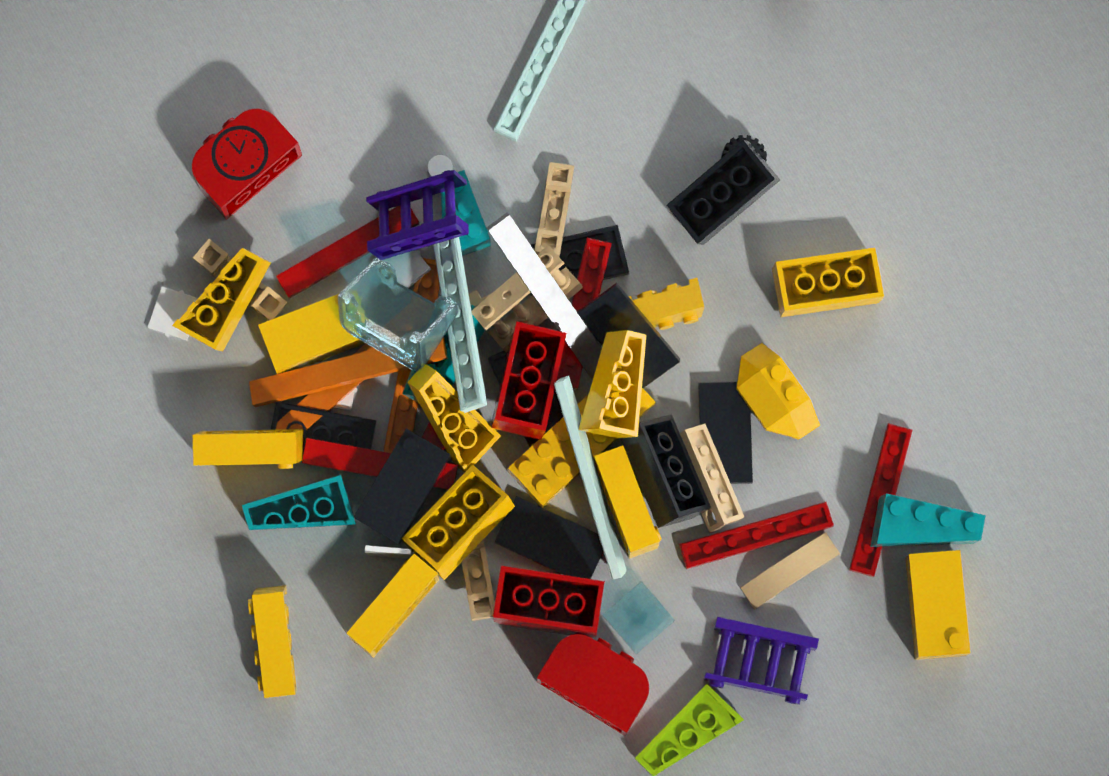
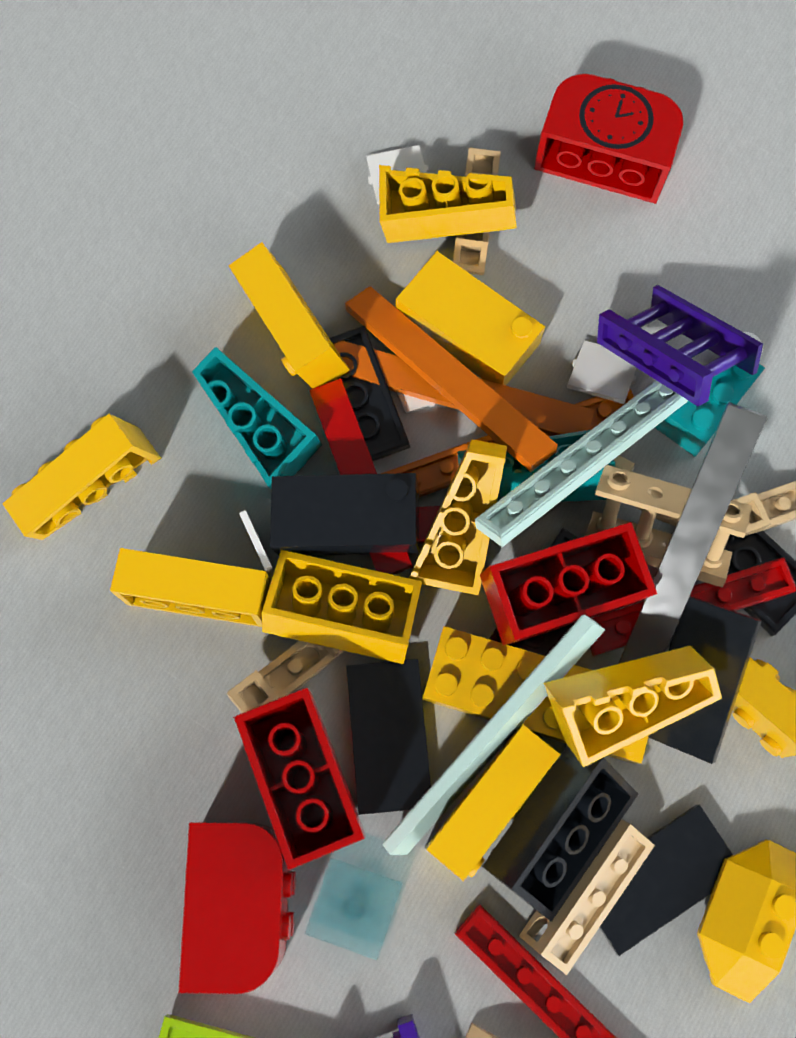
camera: 60 degrees right, 5 degrees down
red tile [276,205,420,299] -> none
clear light blue windscreen [338,258,458,371] -> none

